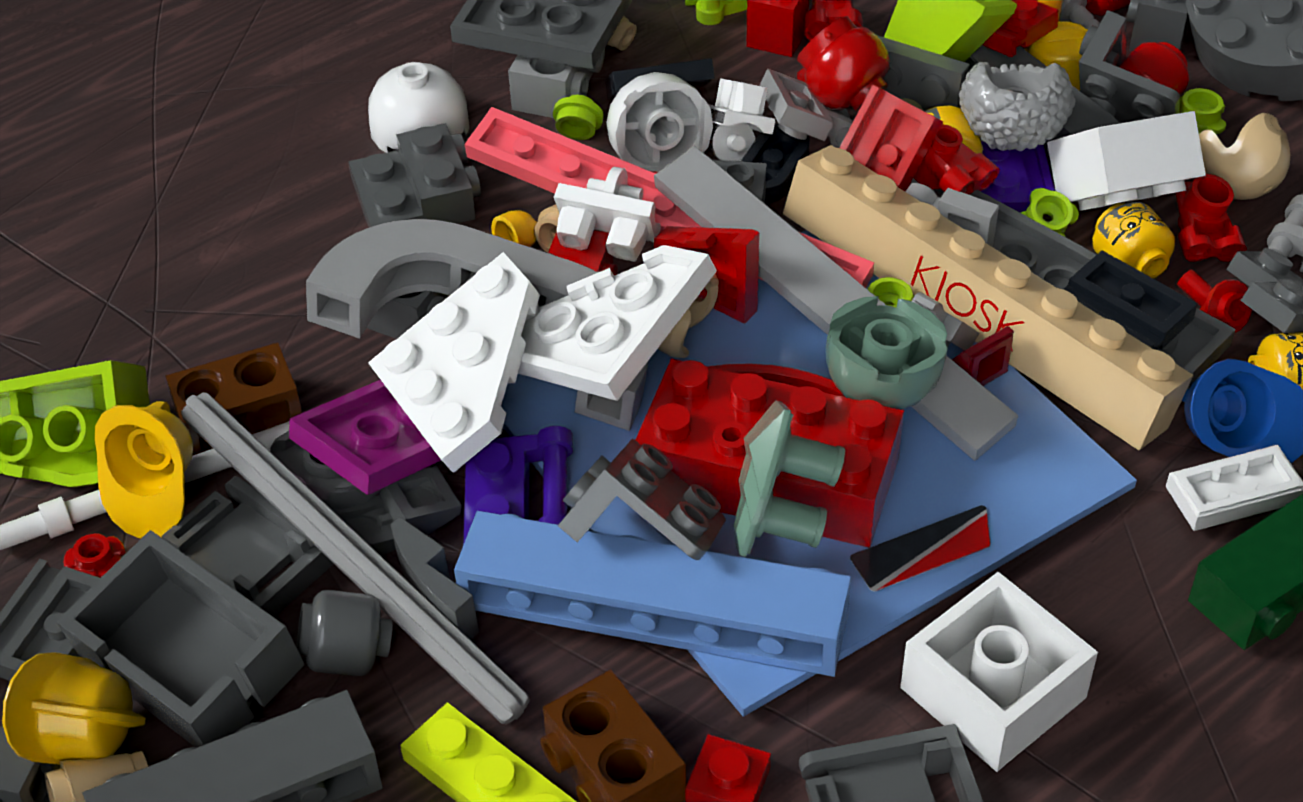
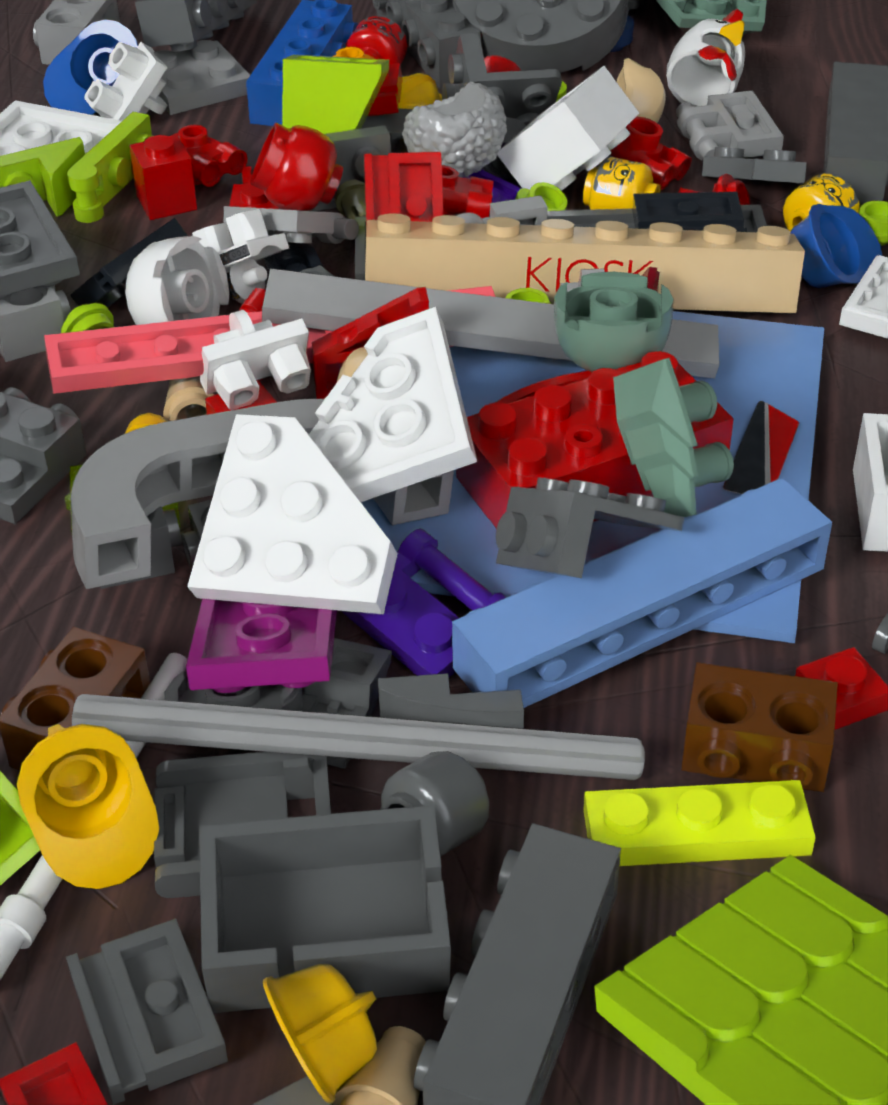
camera: 45 degrees left, 5 degrees down
red plate [63,533,125,578] -> none

